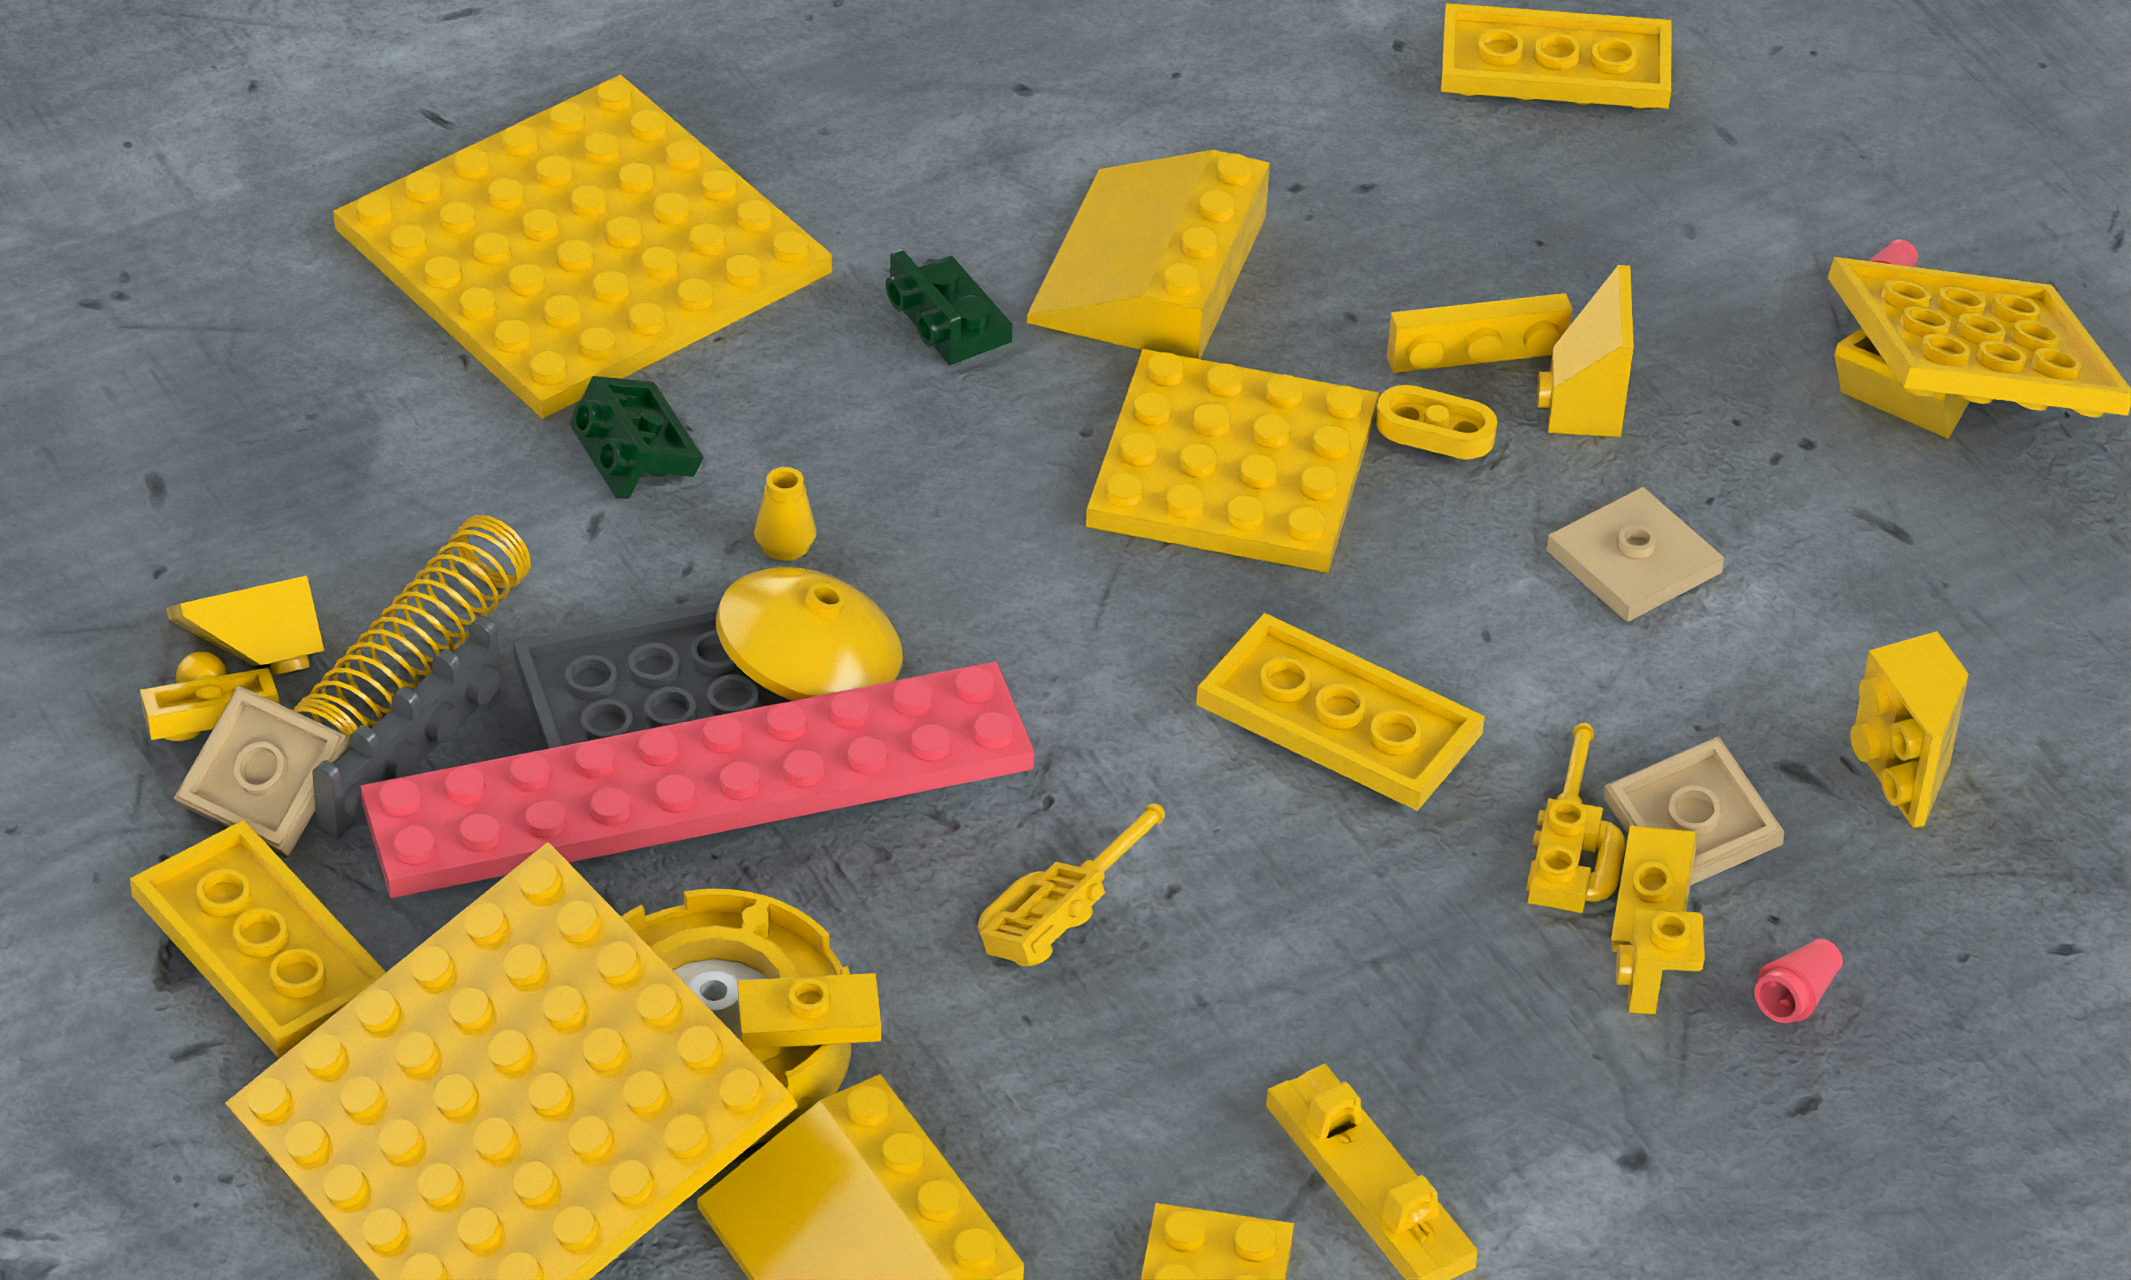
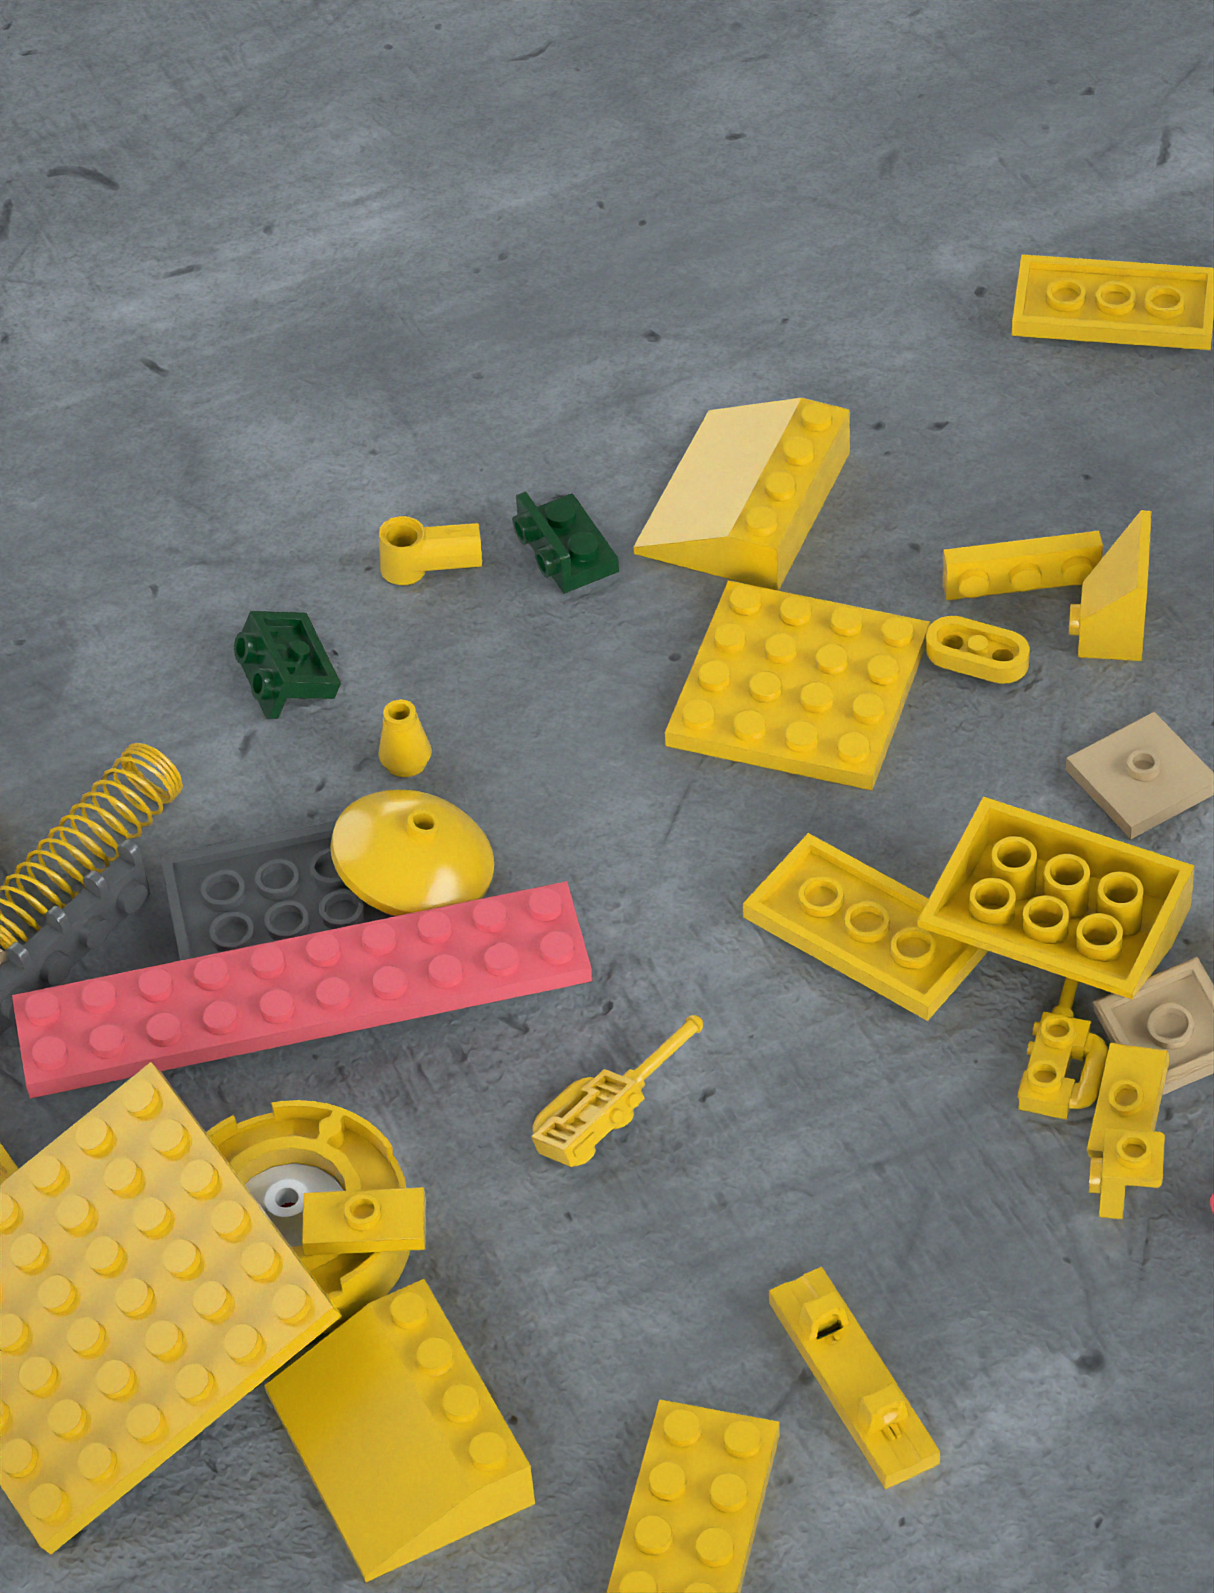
camera: 10 degrees right, 5 degrees up
yellow plate [333,74,832,419] -> none
none -> yellow piece [379,516,482,585]
none -> yellow slope [918,796,1195,1000]

